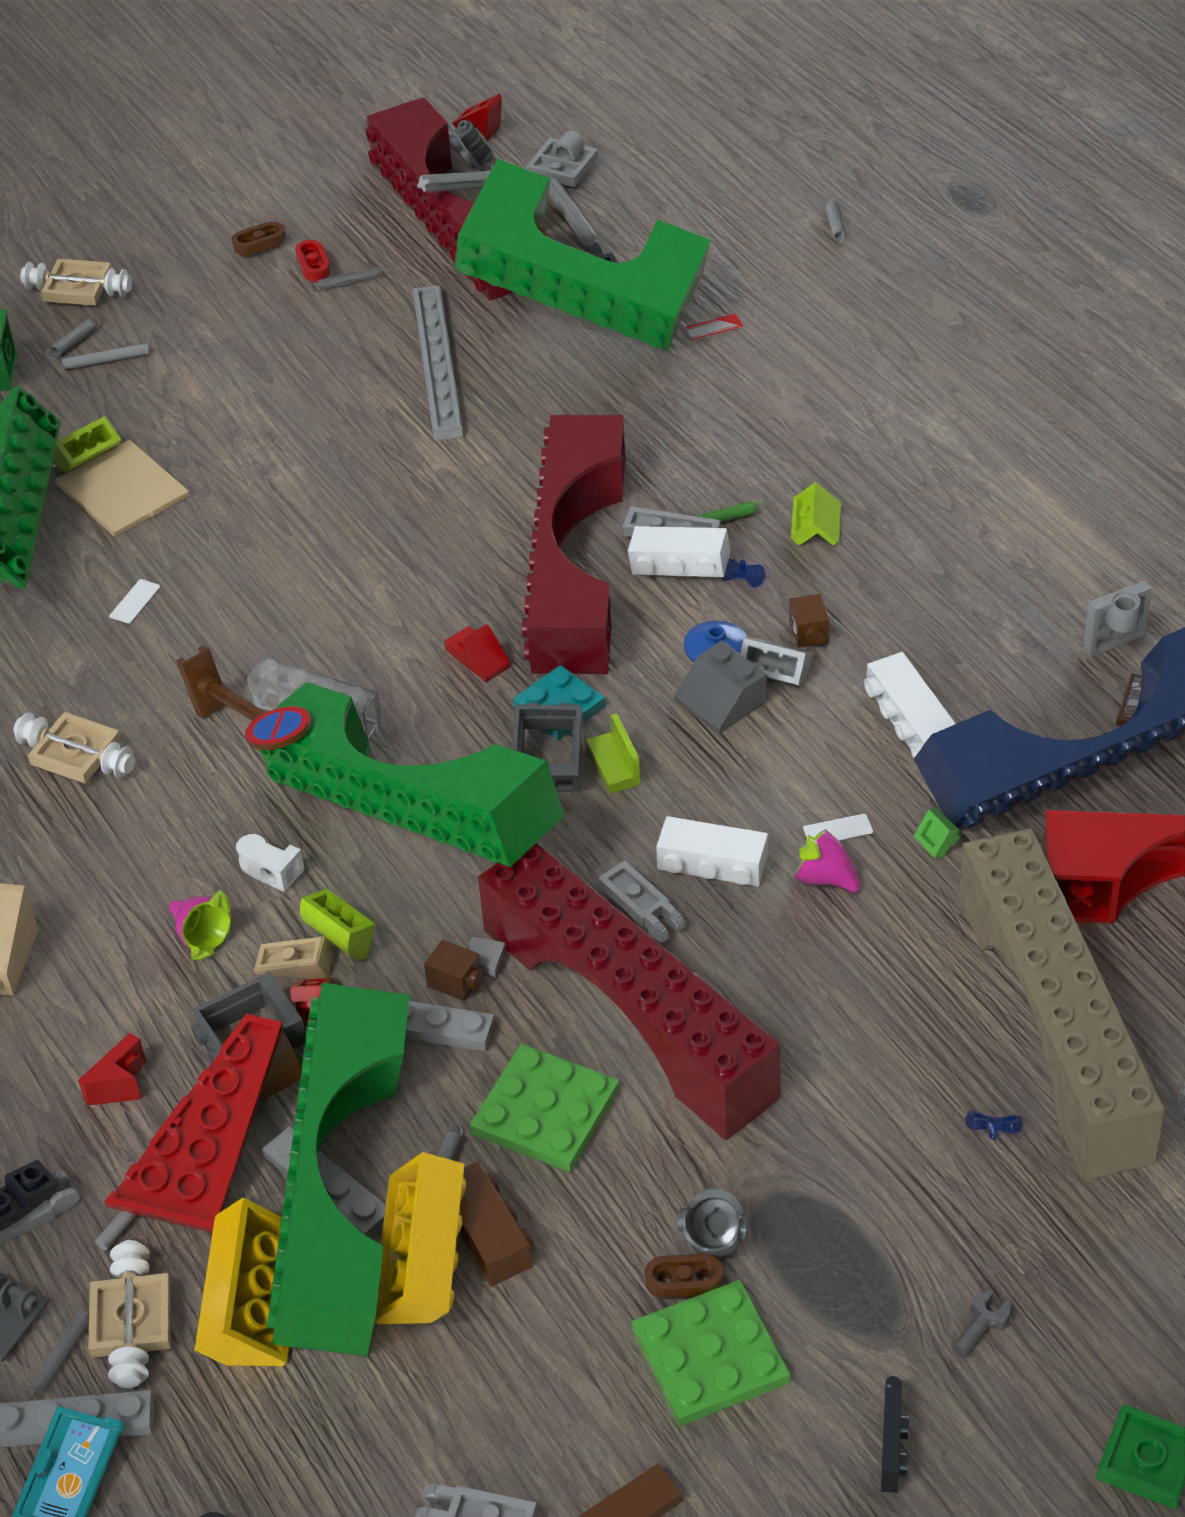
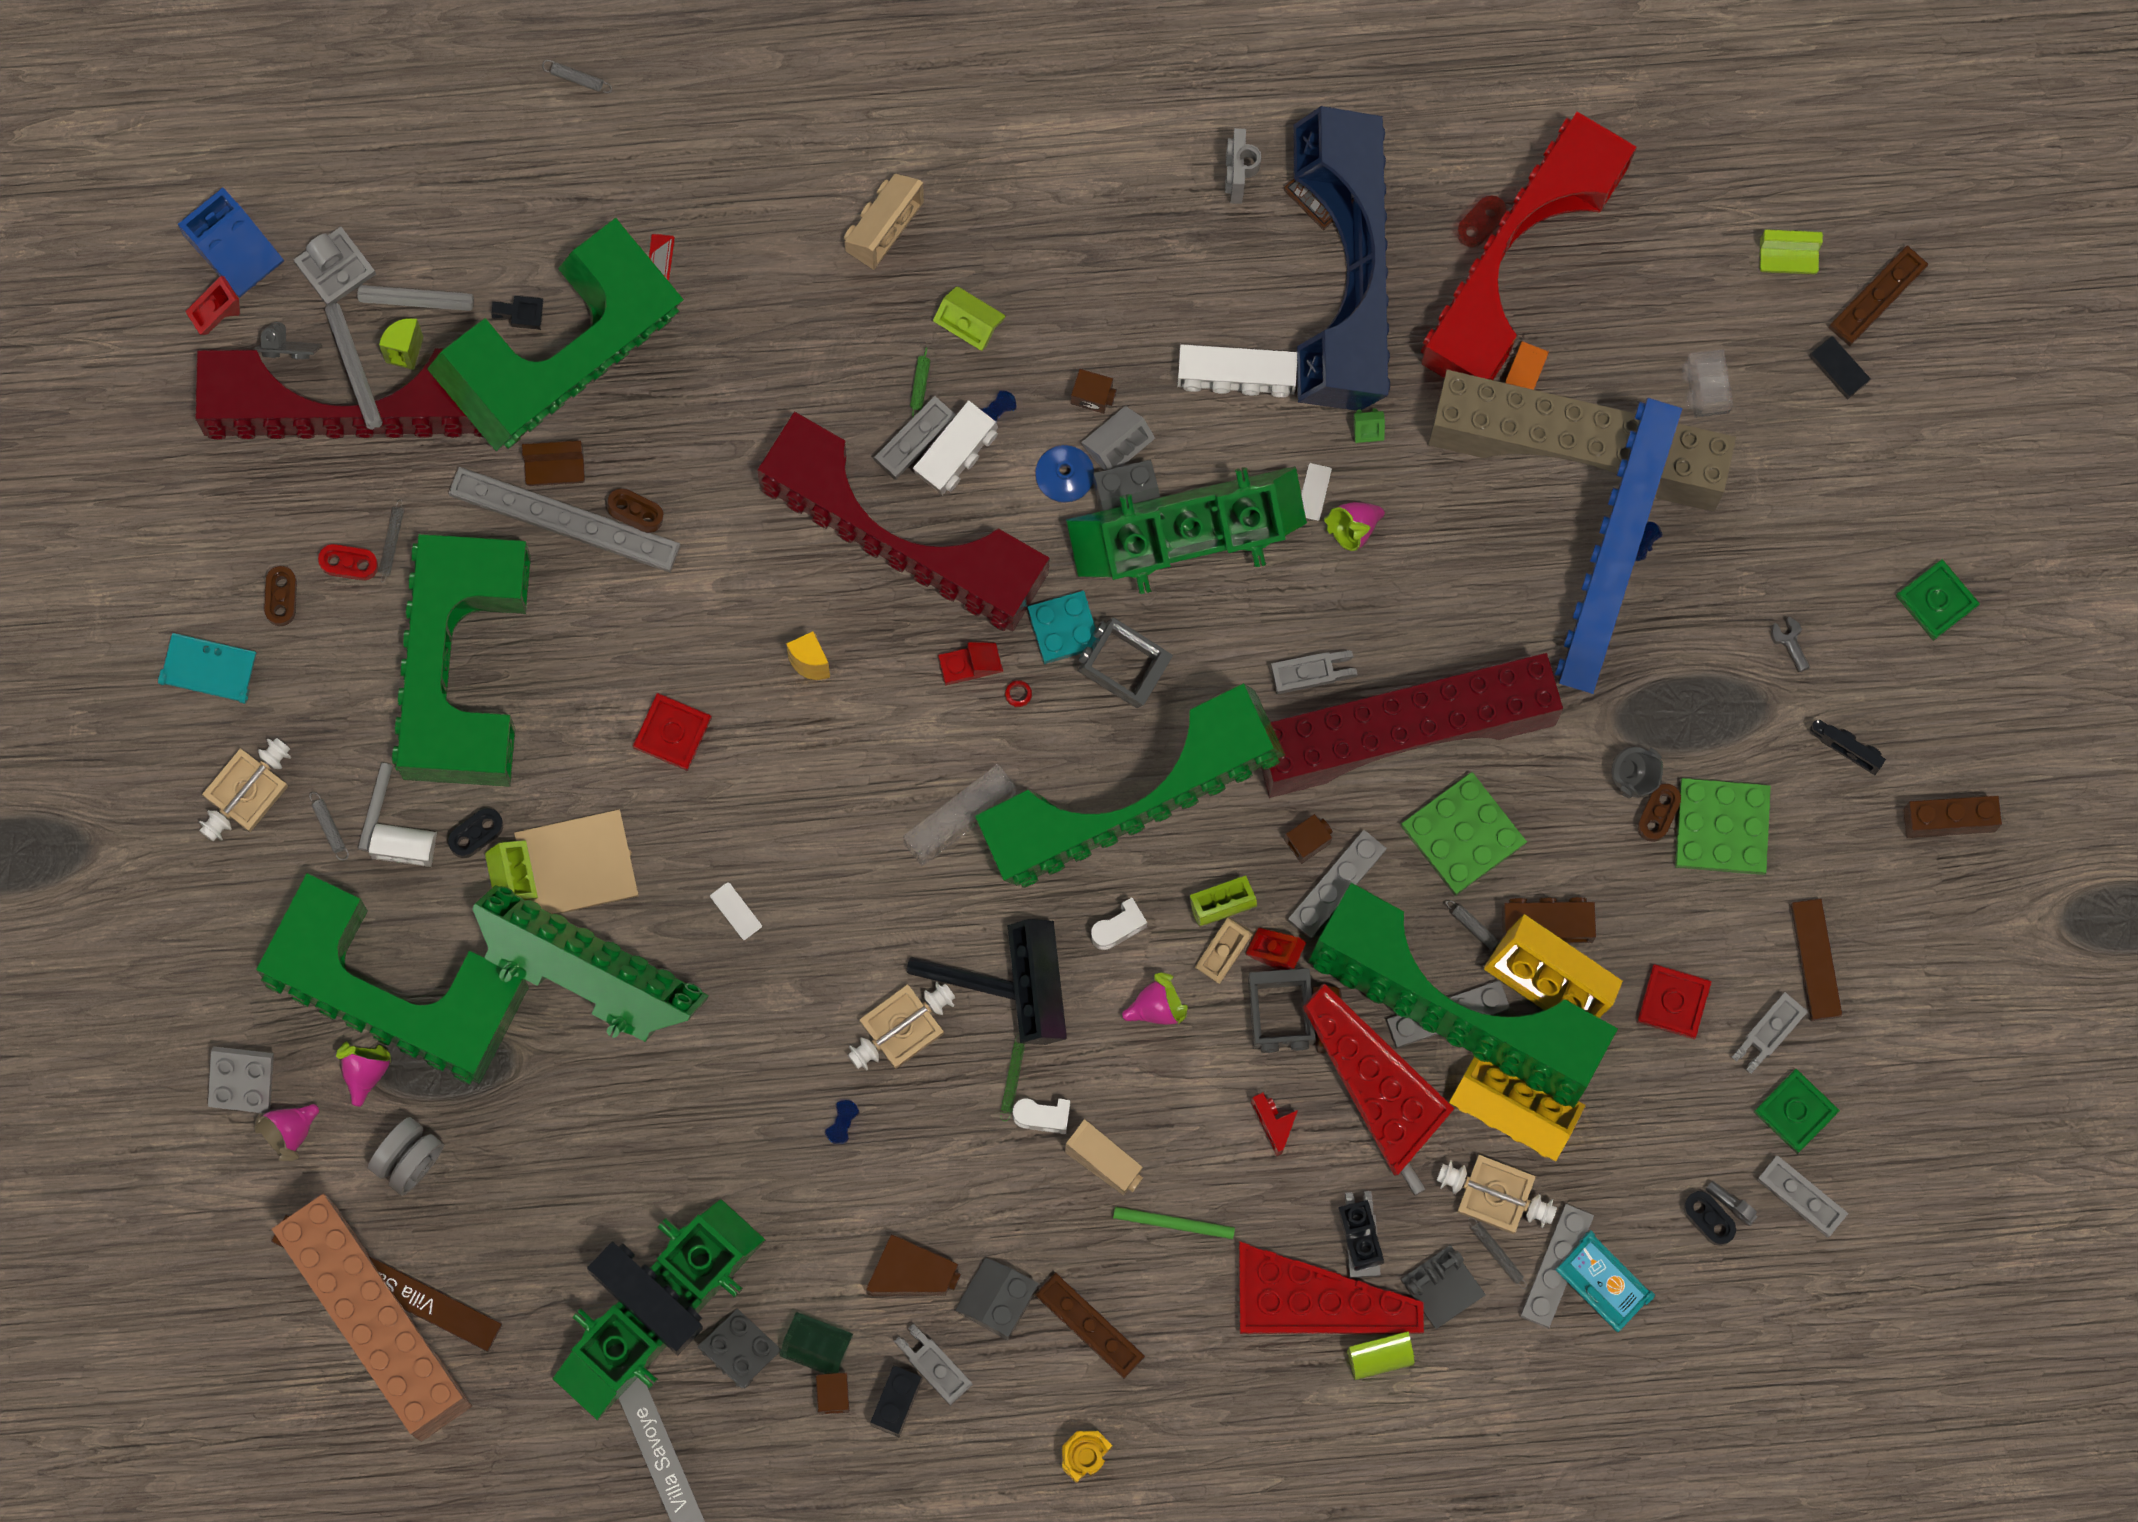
camera: 70 degrees left, 30 degrees up
reddish brown piece [176,645,312,750] -> none
light grey tile [470,936,506,977] -> none
lime panel [586,713,640,794] -> none
white brick [656,816,768,887] -> none
none -> teal door [158,633,257,704]
none -> blue slope [178,188,284,298]
none -> white brick [369,824,437,867]
none -> green arch [392,534,531,787]
none -> black plate [448,808,503,858]
none -> reddish brown panel [522,441,585,486]
none -> reddish brown plate [607,489,664,533]
none -> red tile [633,693,712,771]
none -> yellow brick [786,631,830,680]
none -> tan slope [844,174,924,270]
none -> black axle [906,957,1015,1000]
none -> bright green piece [1001,1035,1025,1121]
none -> red piece [1005,680,1032,707]
none -> black brick [1007,919,1067,1045]
none -> white leg [1013,1098,1070,1134]
none -> green piece [1066,466,1307,594]
none -> orange slope [1505,341,1549,390]
none -> blue brick [1555,397,1683,694]
none -> red tile [1637,964,1712,1040]

